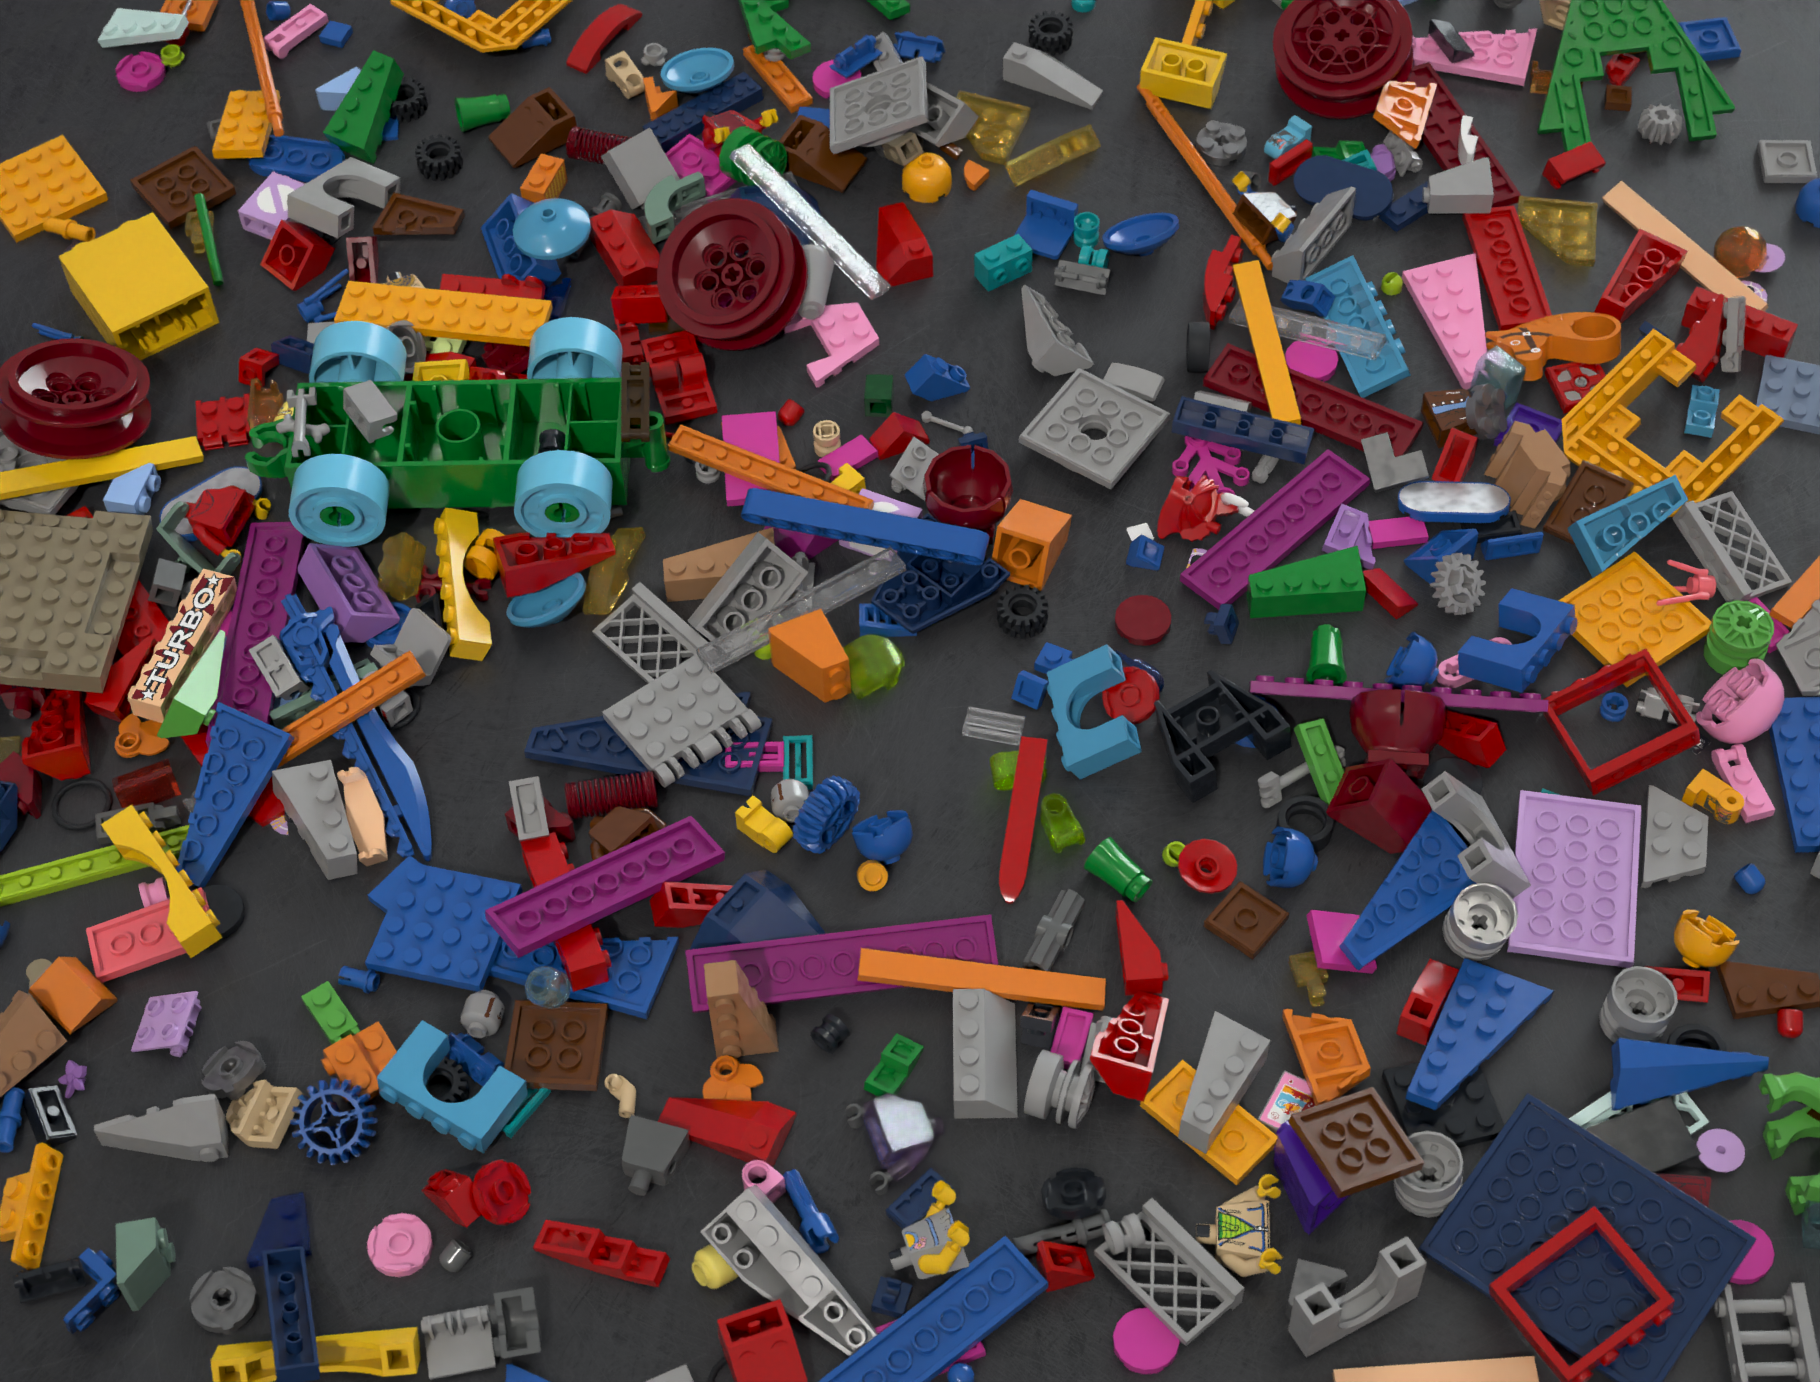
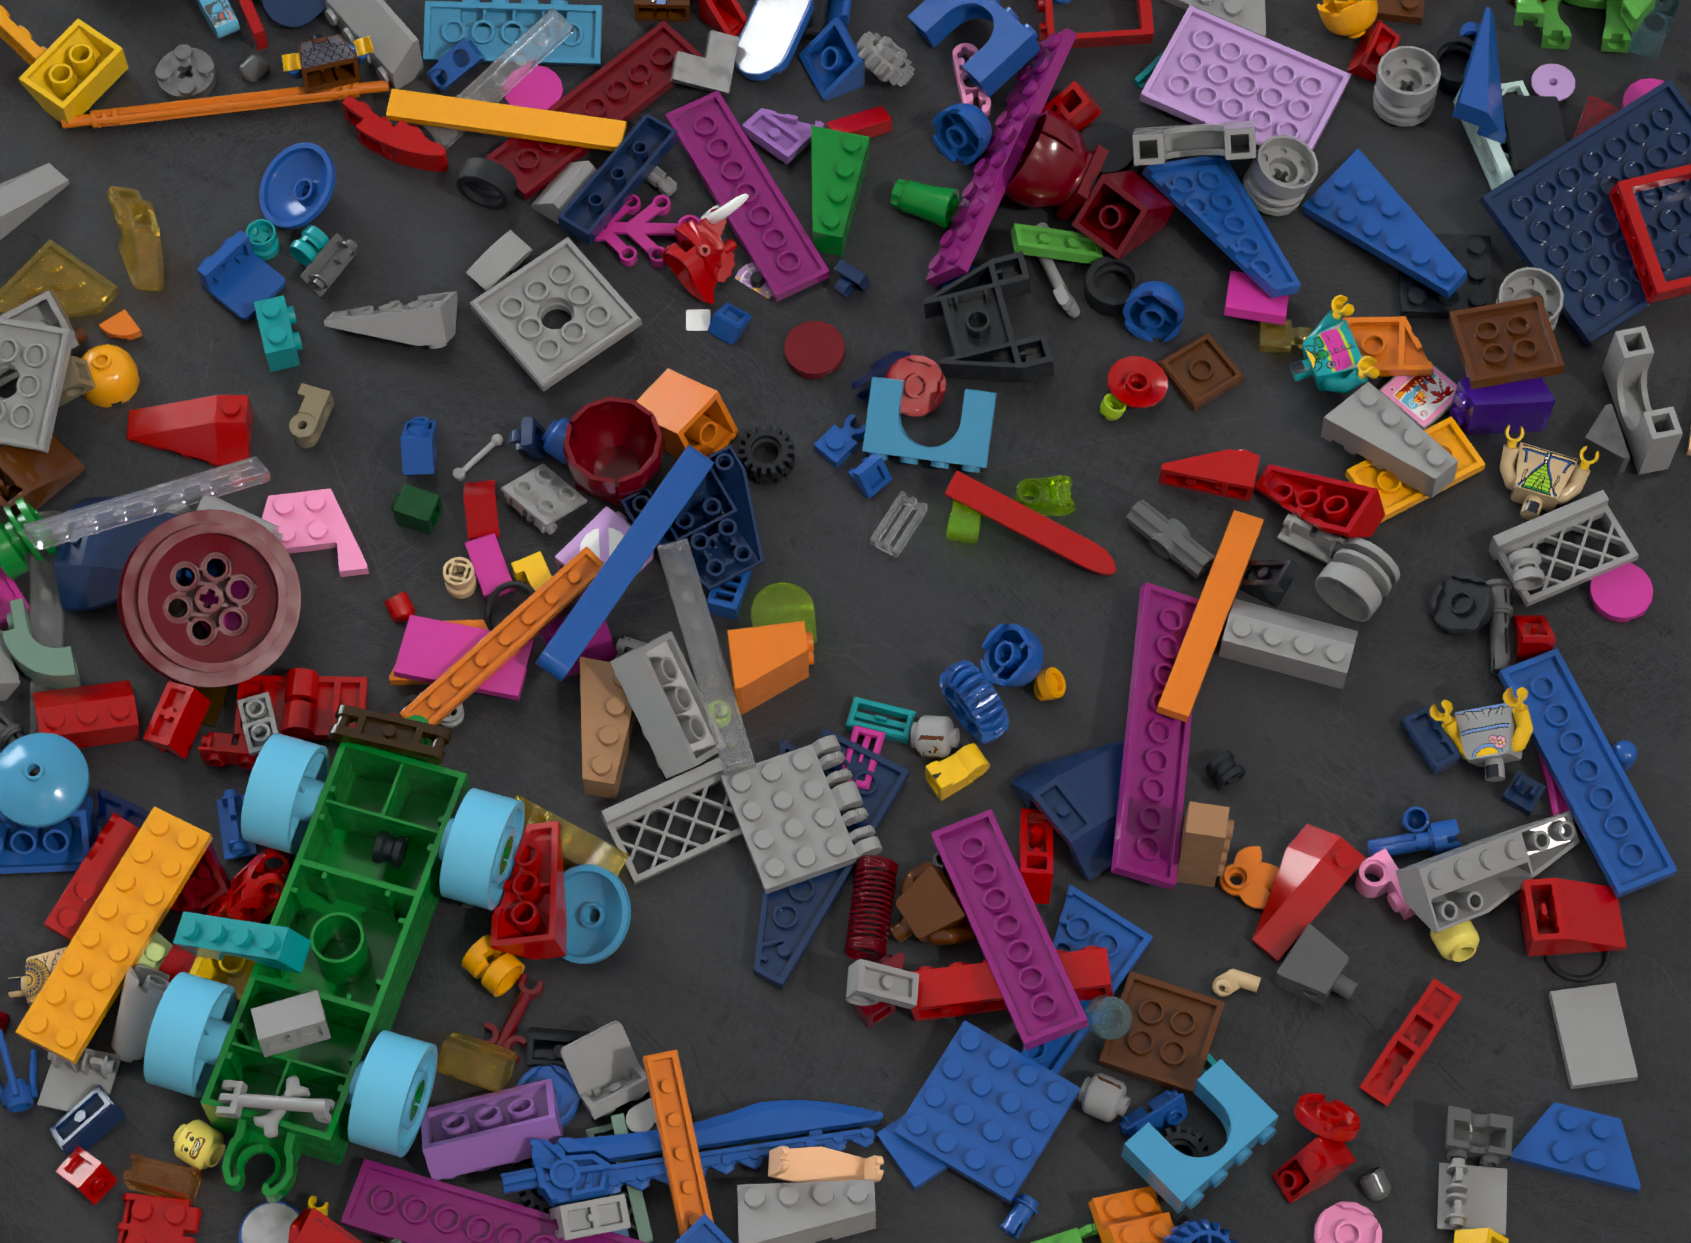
camera: 75 degrees left, 10 degrees up
yellow arch [434,507,492,661] -> none
torso [845,1093,944,1195] -> none
green slope [864,1033,924,1103] -> none
dark pink tile [1050,1006,1094,1069] -> none
green plant [1084,837,1153,902] -> none
dark pink tile [1368,517,1429,549] -> none
red slope [1396,958,1459,1046] -> none
none -> teal arch [173,911,312,973]
none -> light grey slope [237,692,279,756]
none -> dark tan leg [289,383,334,448]
none -> torso [1289,295,1380,394]
none -> blue piece [1401,806,1429,833]

